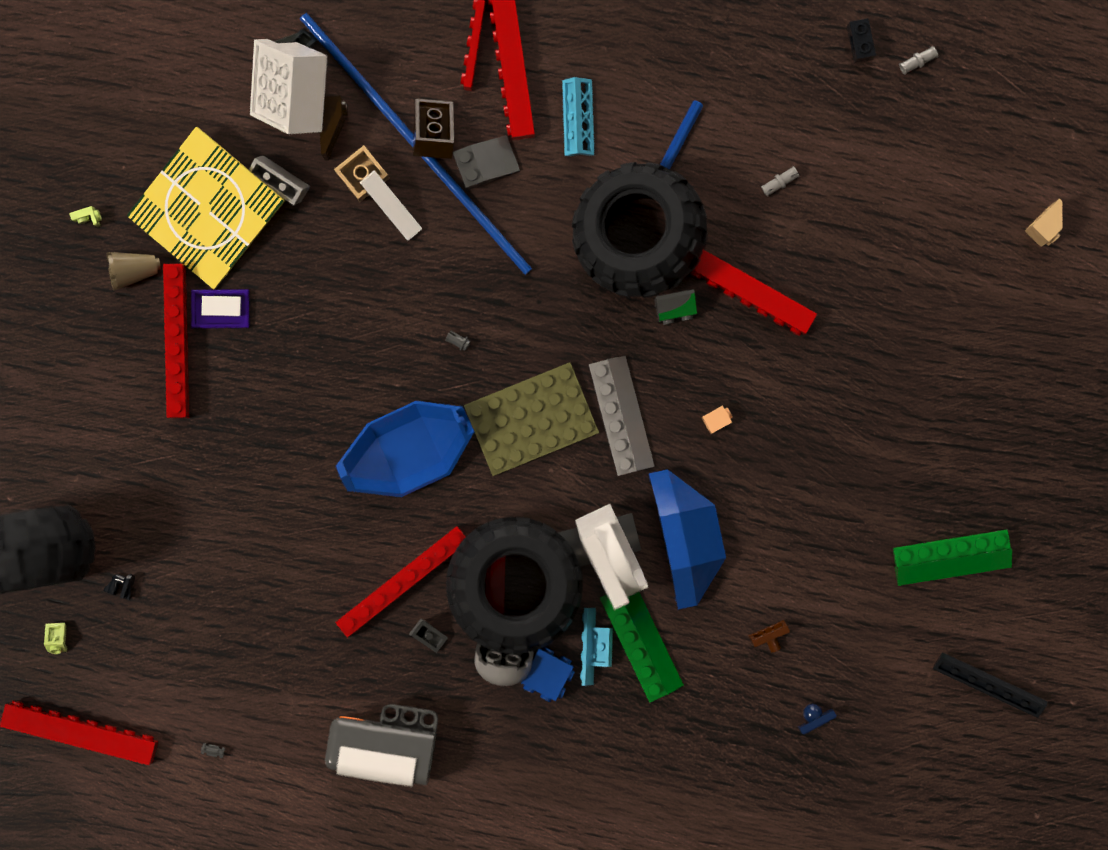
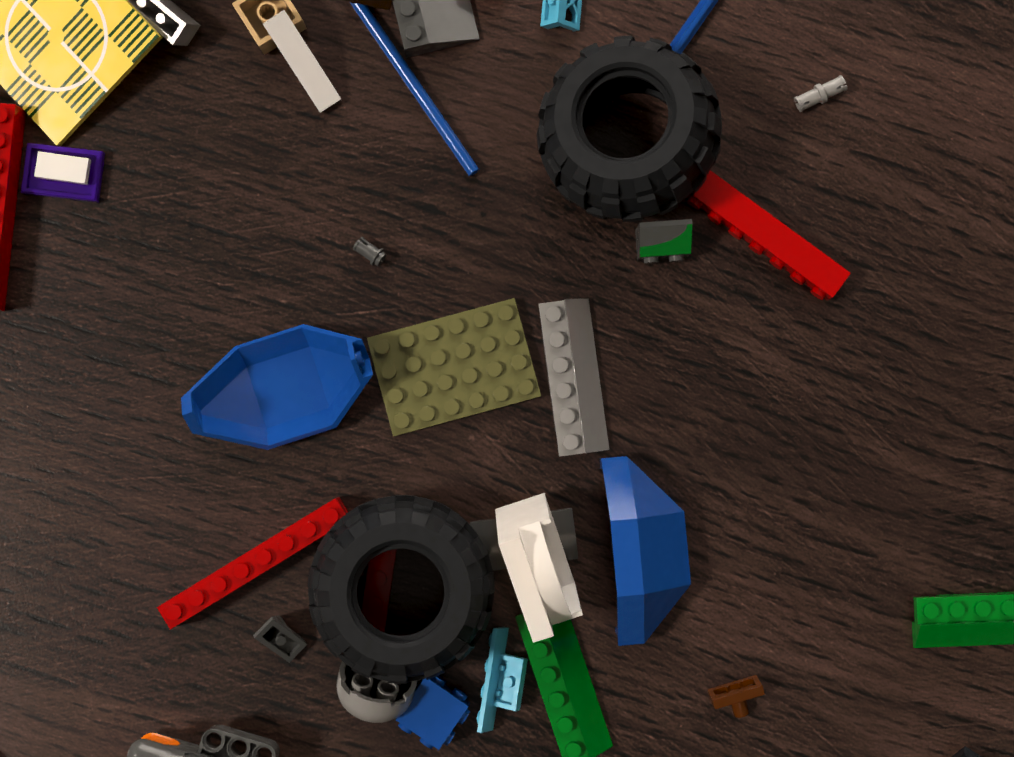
camera: 10 degrees right, 0 degrees up
light nougat brick [701,406,733,434] -> none

